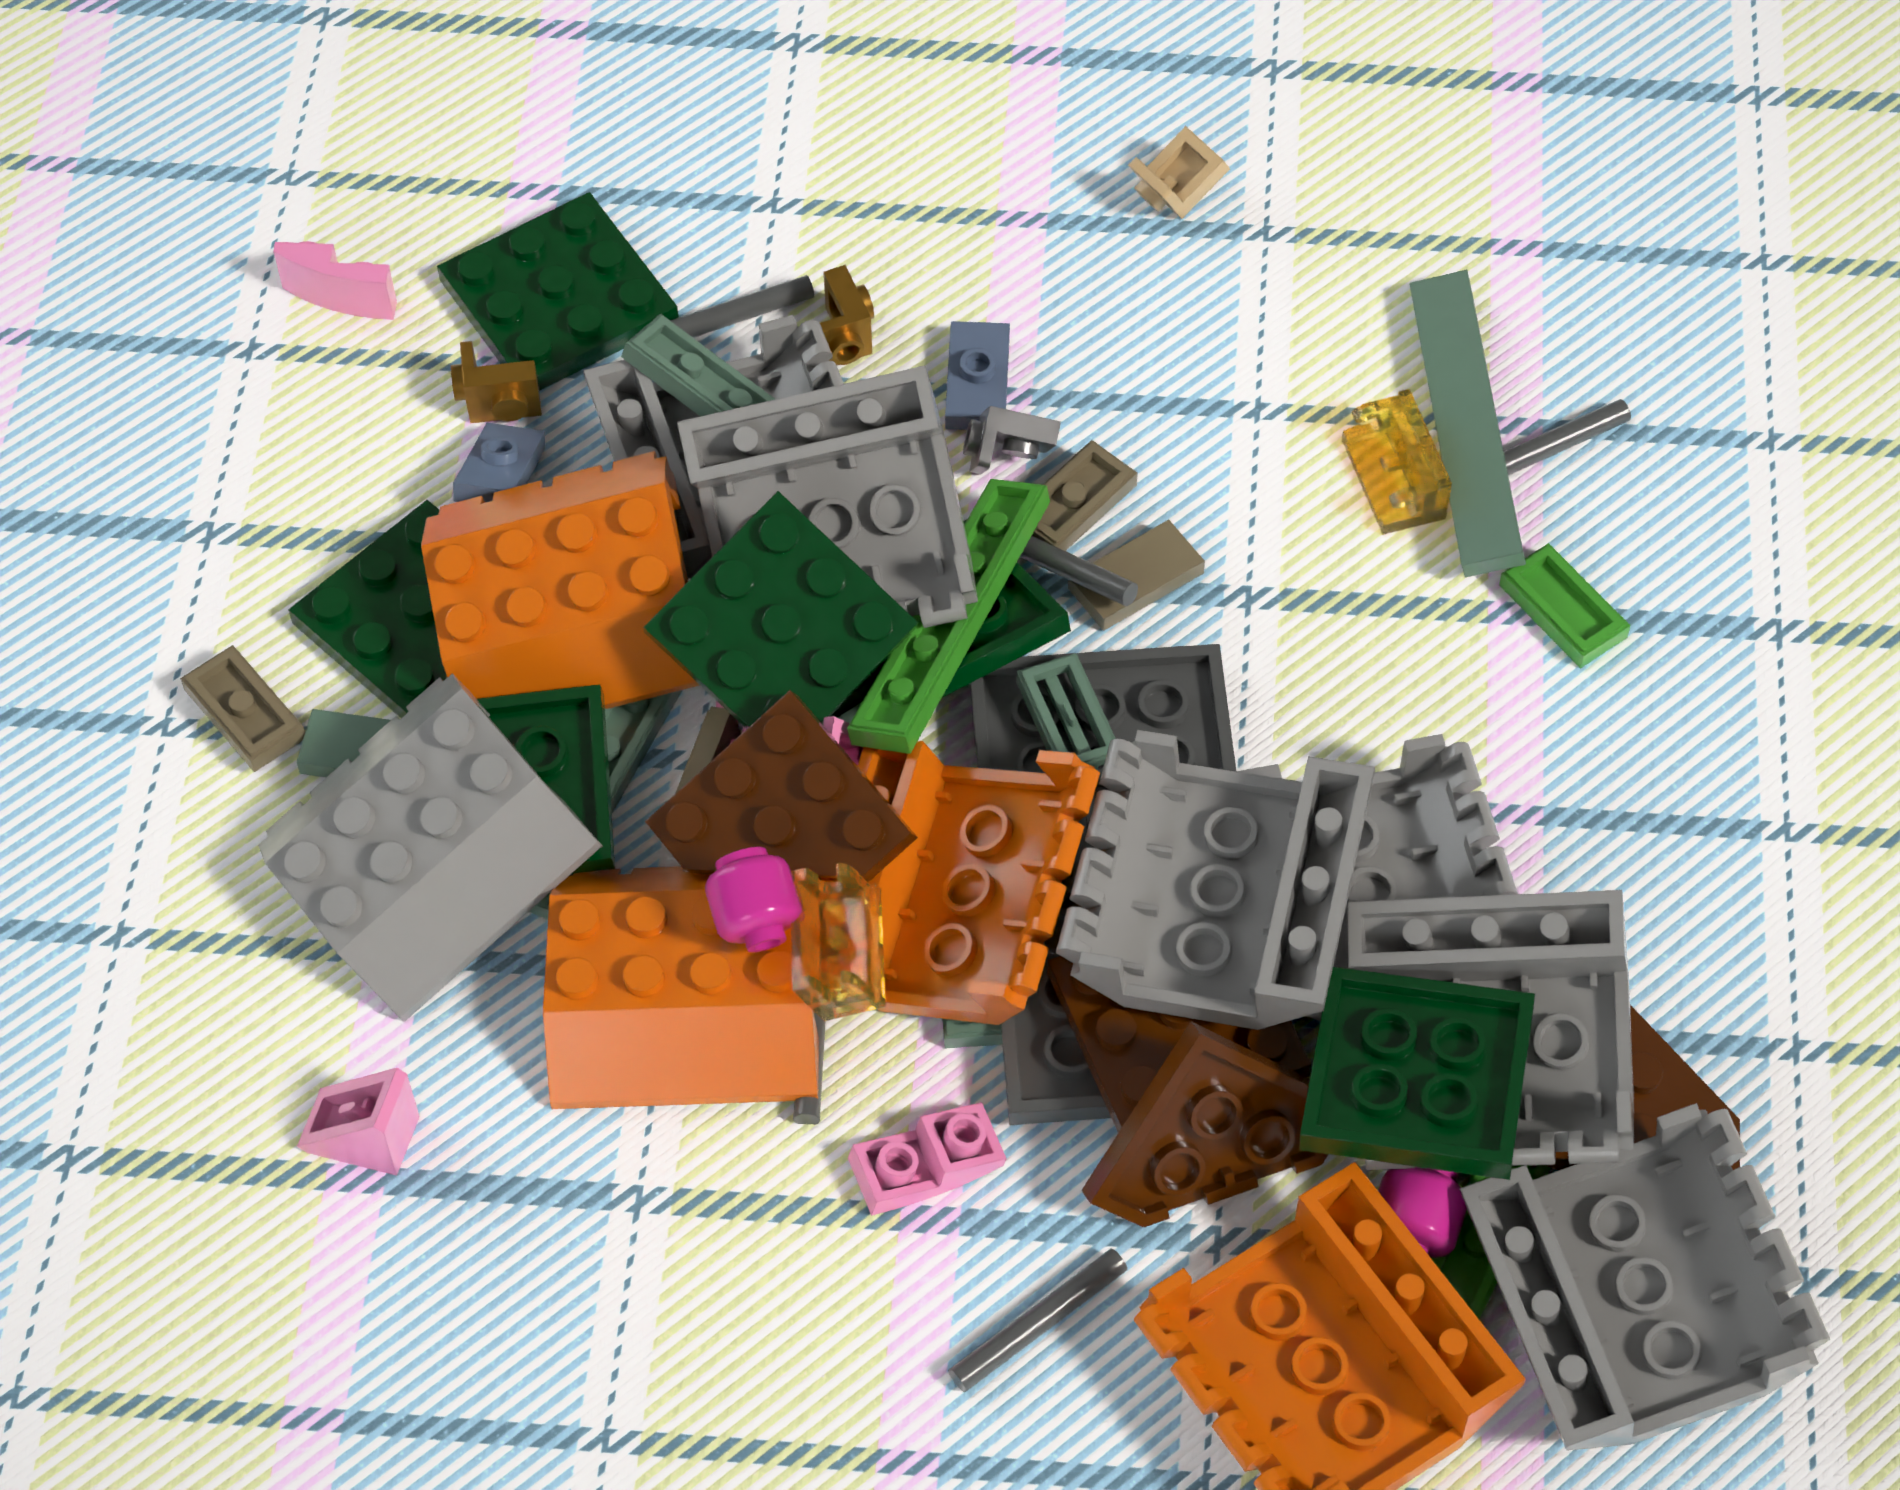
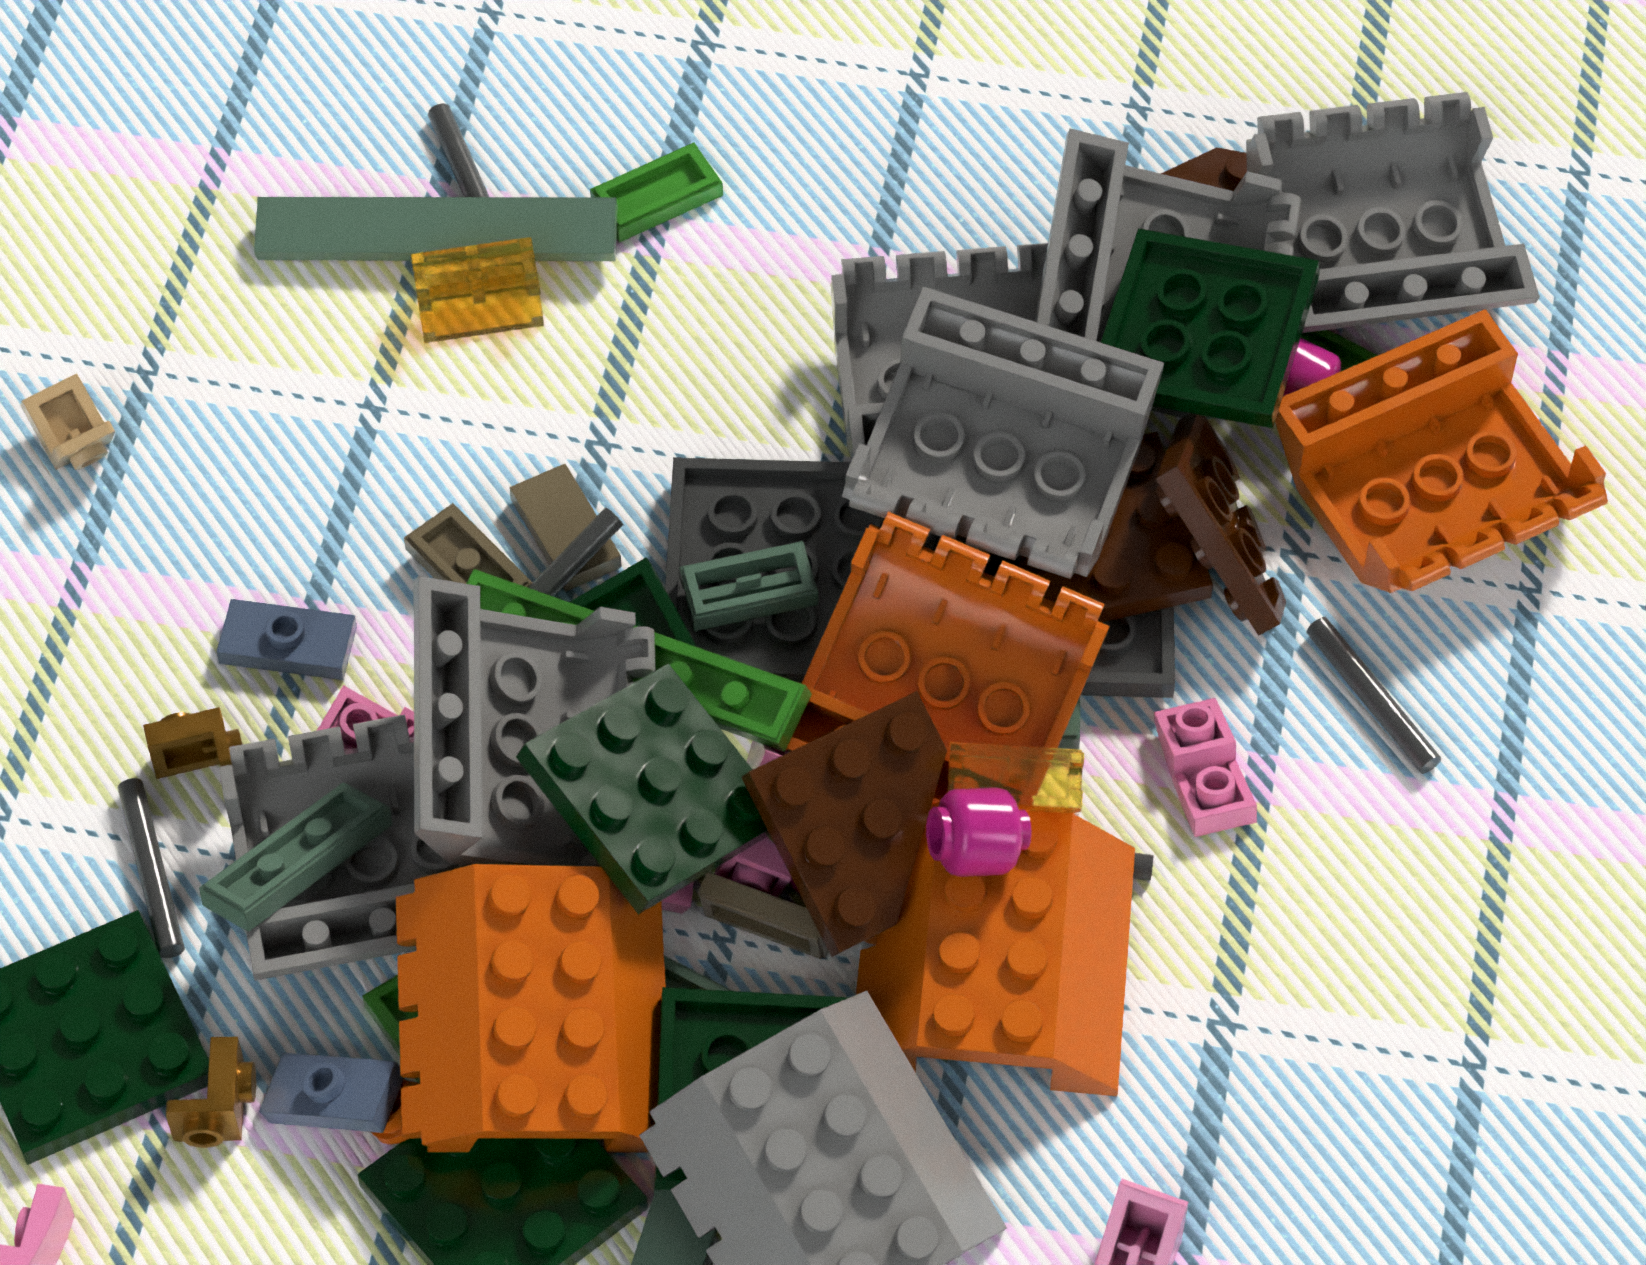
camera: 85 degrees left, 0 degrees up
flat silver bracket [963,406,1061,475] -> none

